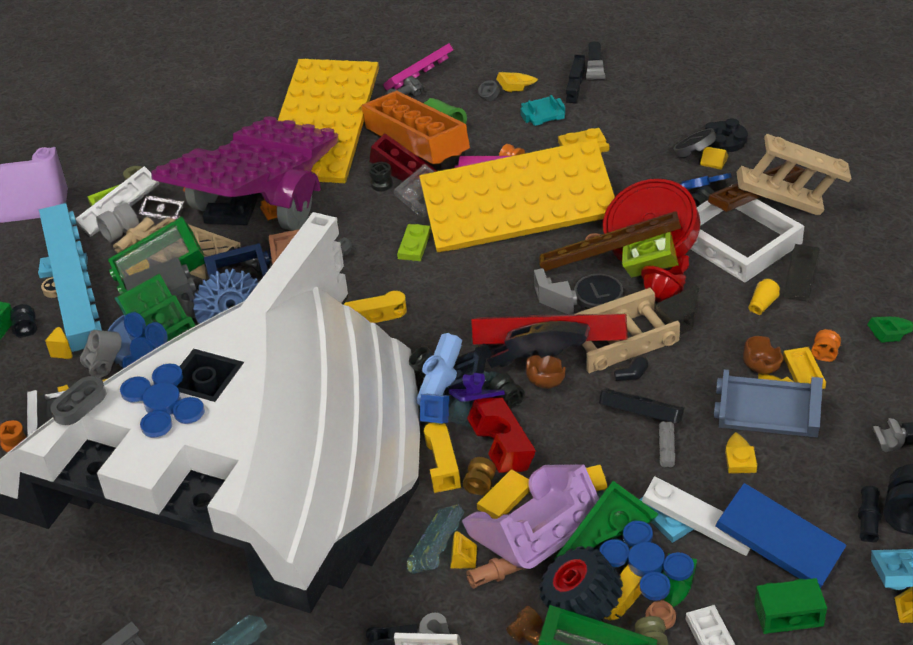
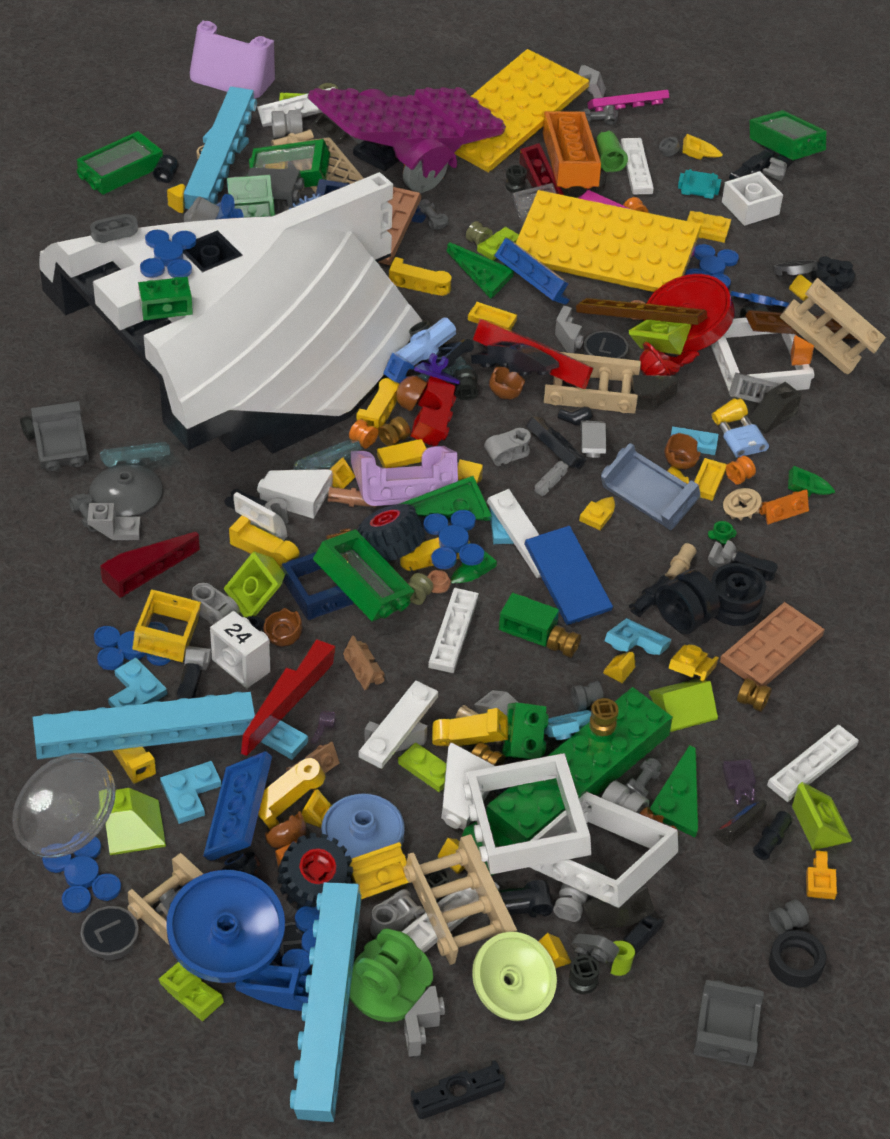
camera: 25 degrees right, 5 degrees up
none -> green brick [138,277,193,320]
none -> white slope [257,470,332,519]
none -> orange wheel [349,419,378,449]
none -> dark orange hair [396,375,427,411]
none -> green wing [446,242,514,299]
none -> olive wheel [466,221,493,245]
none -> yellow tile [468,302,517,330]
none -> light grey piece [484,428,531,466]
none -> blue fence [495,237,570,304]
none -> pearl gold wheel [547,625,581,658]
none -> light grey slope [578,65,606,99]
none -> light grey slope [580,420,606,457]
none -> white plate [621,138,654,194]
none -> tan pin [665,543,696,580]
none -> medium azure plate [671,426,719,455]
none -> blue piece [685,244,739,288]
none -> green plate [708,521,737,545]
none -> light blue piece [720,417,769,458]
none -> white brick [722,171,783,226]
none -> tan gear [723,488,762,521]
none -> light grey slope [729,372,779,406]
none -> green window [750,110,826,160]
none -> orange hinge [759,490,809,524]
none -> orange slope [791,335,814,366]

